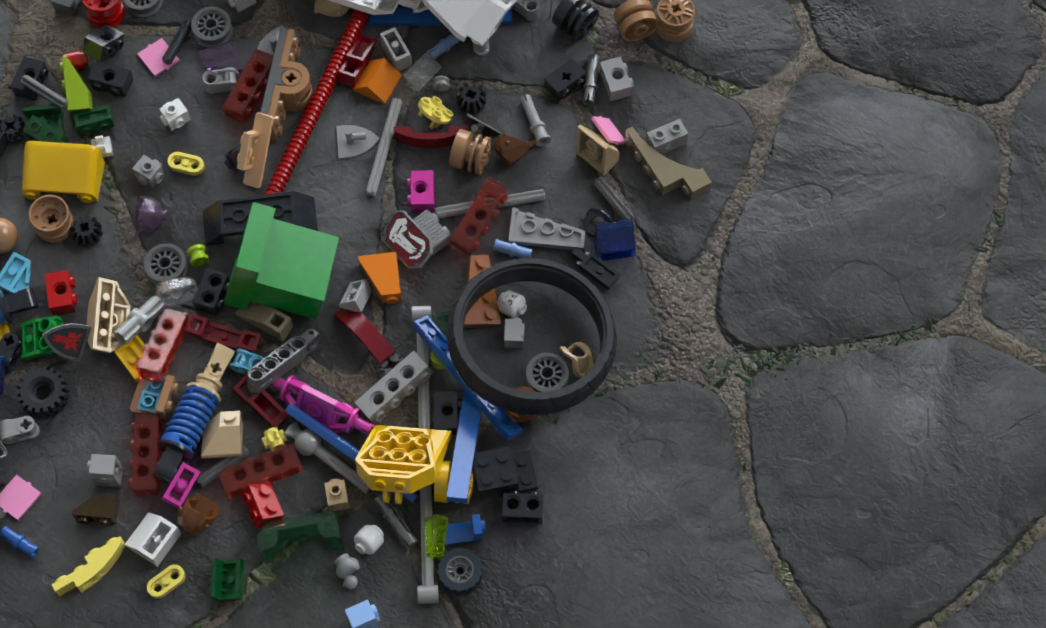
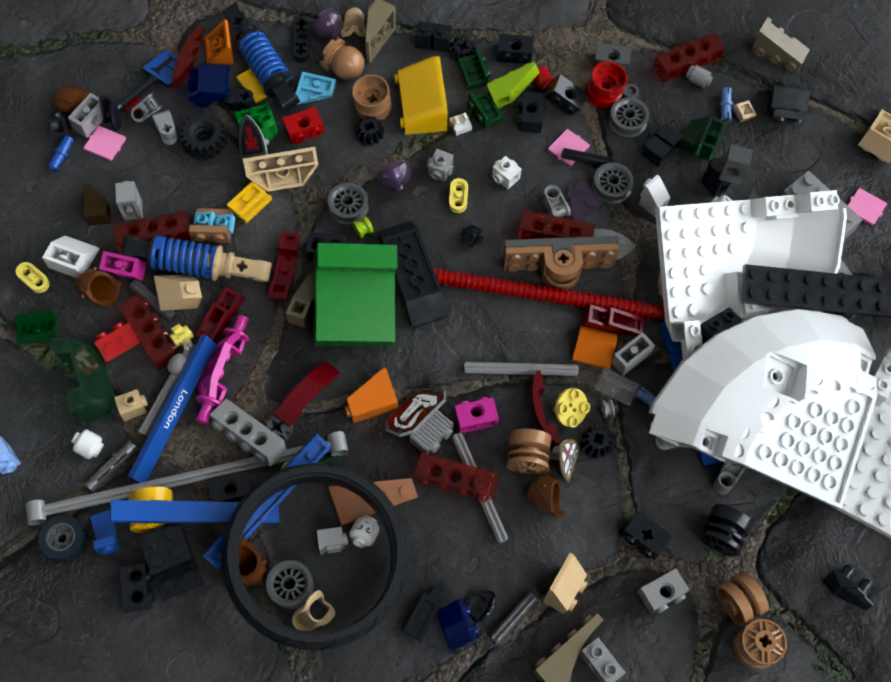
camera: 75 degrees right, 0 degrees up
dark grey axle [20,75,68,109] -> none
dark green bracket [23,115,68,143] -> none
light yellow slope [52,536,125,597] -> none
light grey piece [114,296,166,345] -> none
clear red brick [136,308,188,384] -> none
clear piece [155,277,198,308] -> none
medium azure piece [229,348,264,375] -> none
light nougat bracket [237,112,274,188] -> none
dark grey piece [247,329,320,393] -> none
light grey animal [334,553,360,589] -> none
light grey shield [336,125,380,159] -> none
light grey slope [339,279,372,312] -> none
yellow hinge [355,425,452,504] -> none
clear neon green slope [424,514,448,559] -> none
medium blue pin [493,239,533,258] -> none
light grey wing [508,207,585,251] -> none
light grey pin [520,94,551,147] -> none
flat silver pin [582,54,600,106] -> none
bright pink piece [591,116,625,145] -> none

